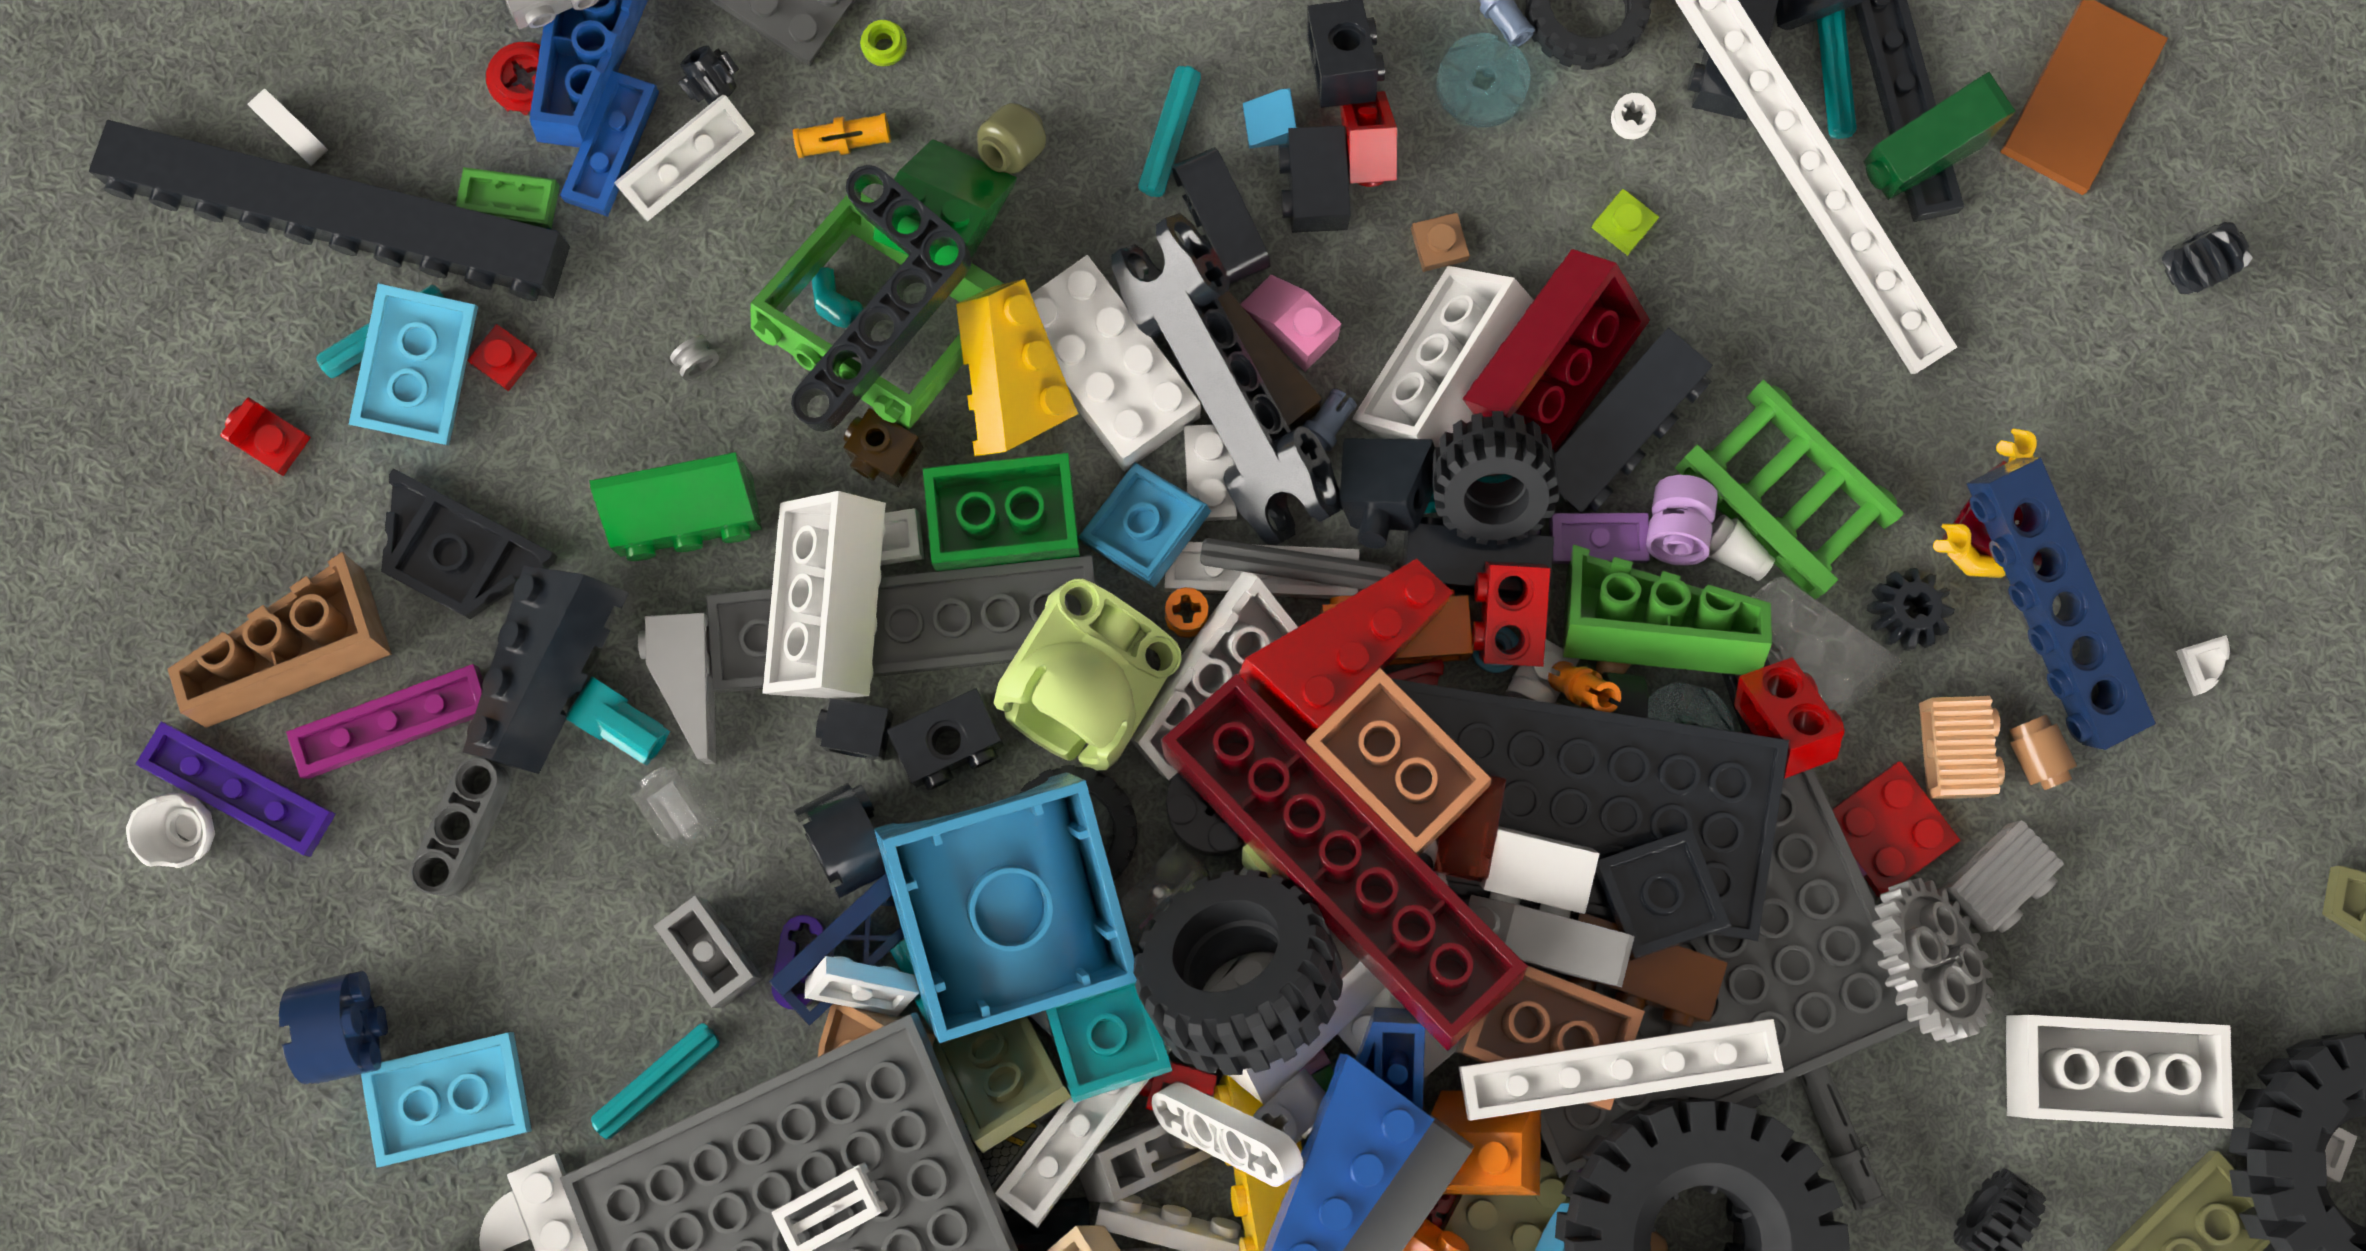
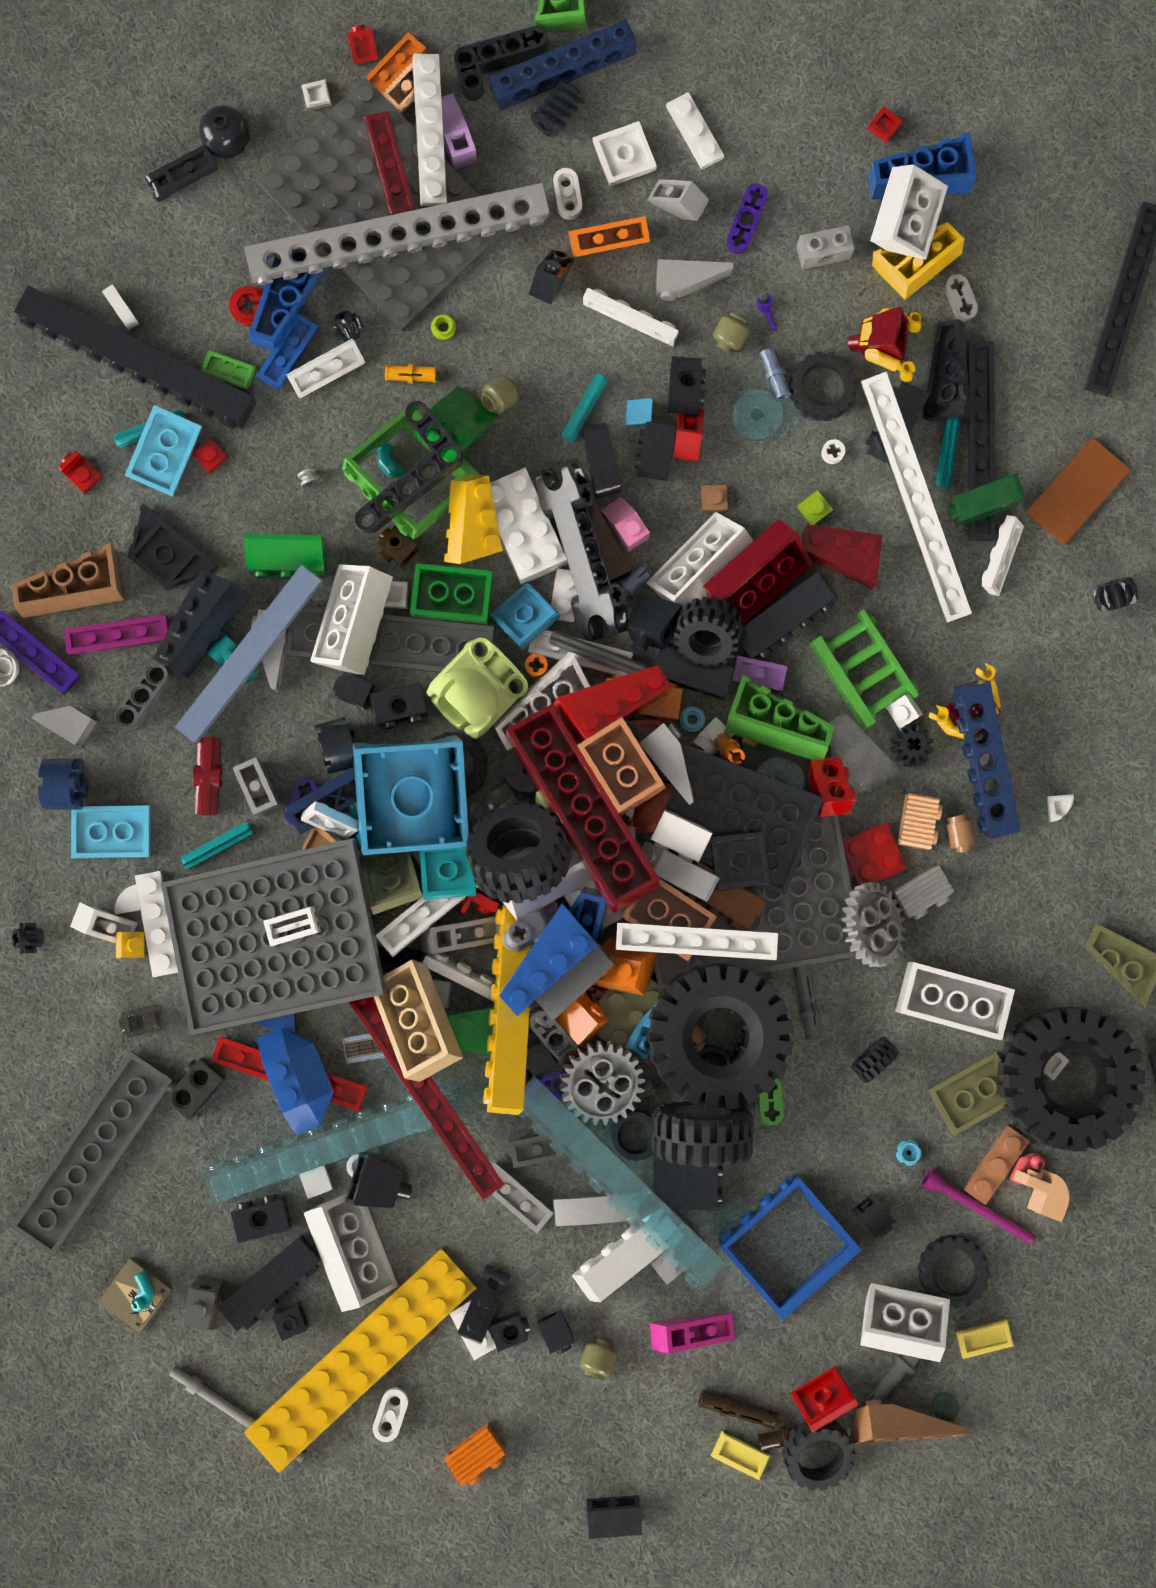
camera: 10 degrees right, 5 degrees up
clear brick [631,767,725,853] -> none
white beam [1152,1081,1303,1187] -> none
red brick [1472,561,1550,667] -> none
lavender wheel [1646,475,1718,566] -> none
white cone [1708,515,1775,581] -> none
none -> light grey slope [32,706,97,748]
none -> sand blue tile [175,565,323,744]
none -> dark red piece [193,737,223,816]
none -> light grey slope [639,722,694,805]
none -> dark red wedge [802,524,882,590]
none -> white plate [886,693,923,729]
none -> white plate [982,515,1024,596]

